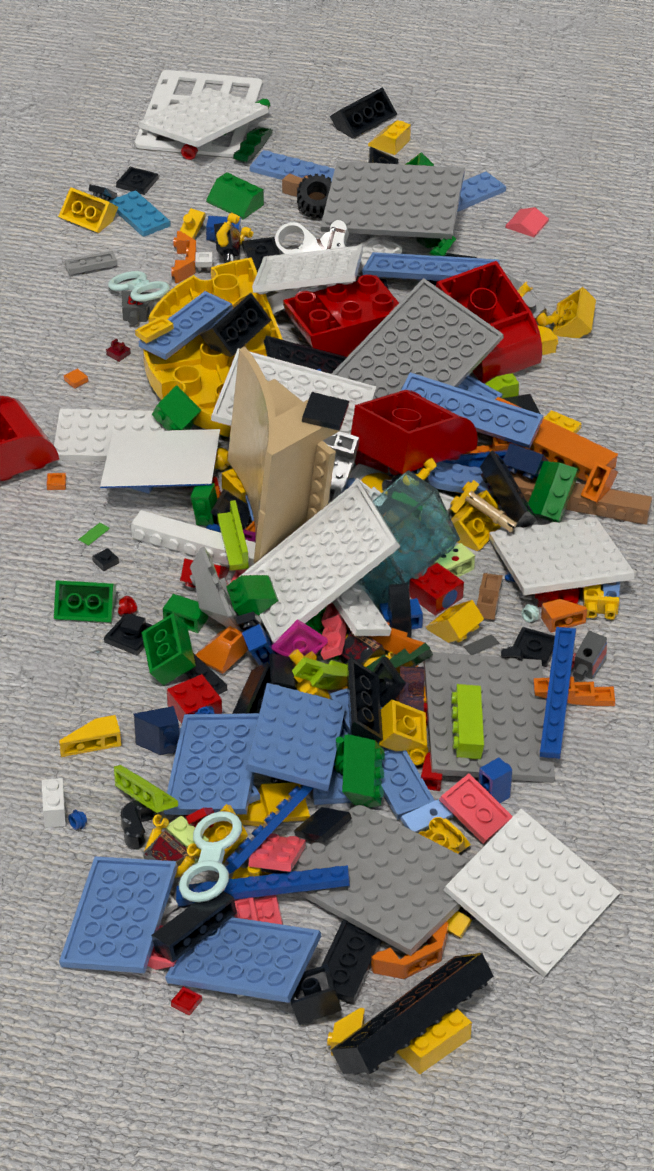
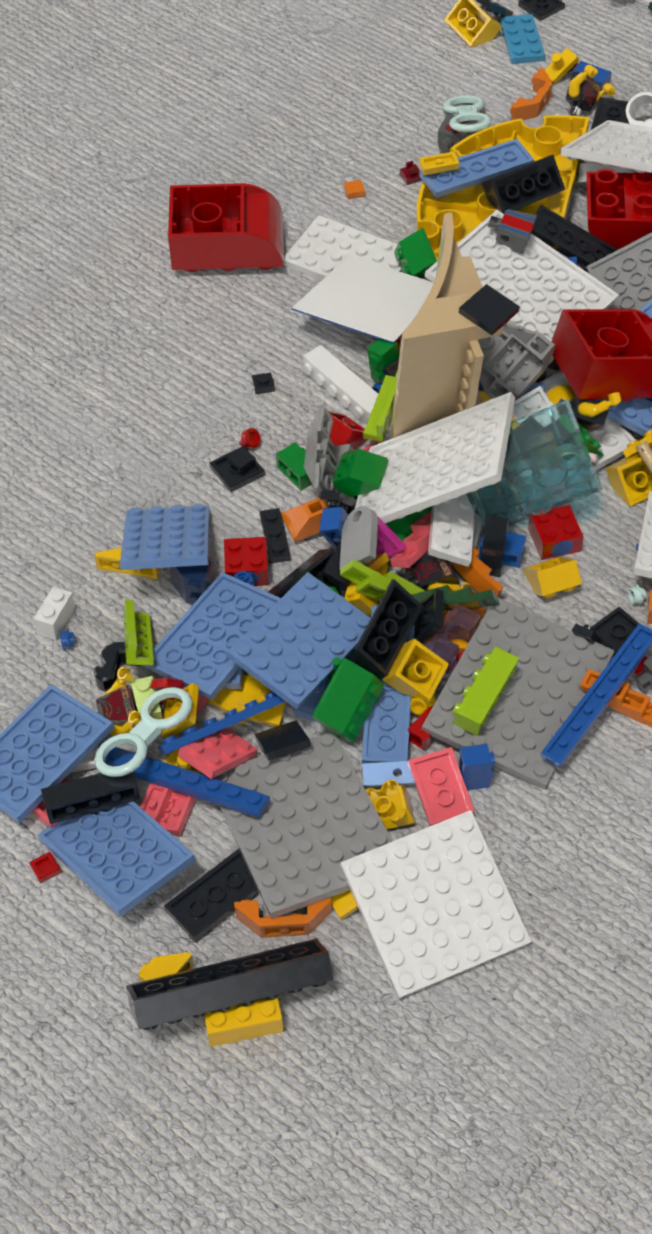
camera: 30 degrees right, 10 degrees up
orange tile [47,473,66,490] -> none
green slope [53,580,117,622] -> none
light grey plate [65,251,117,275] -> none
bright green sticker [78,522,110,546] -> none
green brick [142,612,196,686] -> none
white tile [195,252,212,271] -> none
green slope [206,172,264,220] -> none
black slope [290,964,342,1025] -> none
yellowish green brick [431,543,475,577] -> none
dark grey sticker [463,634,499,655] -> none
medium nougat slope [476,573,503,620] -> none
none -> medium blue plate [120,504,210,570]
none -> light grey tile [339,506,378,570]
none -> dark grey torso [488,209,537,254]

